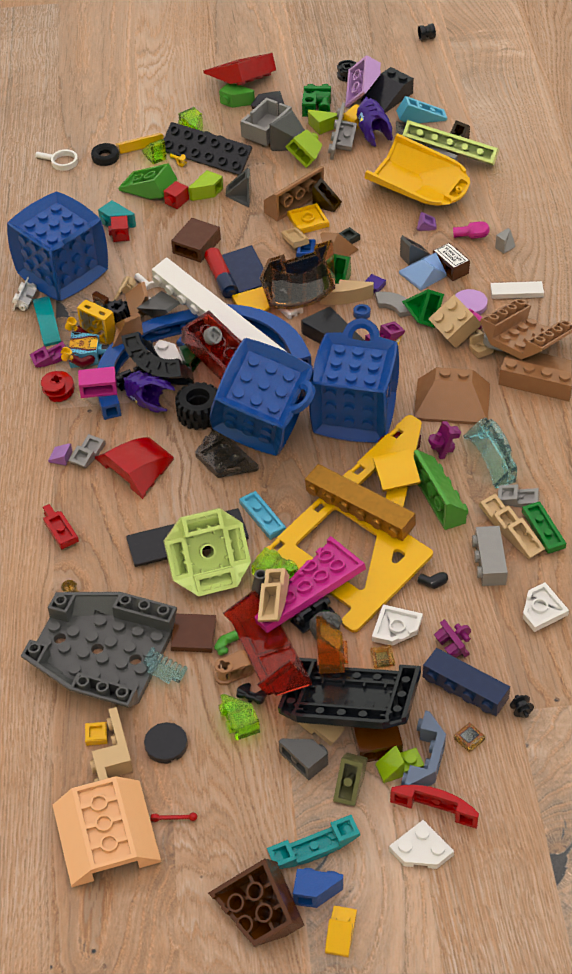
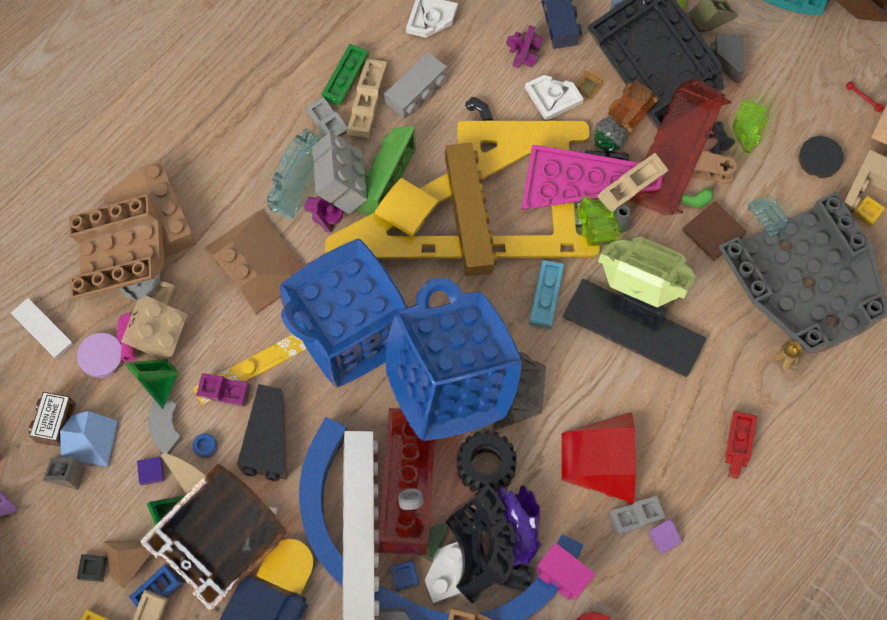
camera: 135 degrees left, 20 degrees up
none -> light grey piece [312,132,367,214]

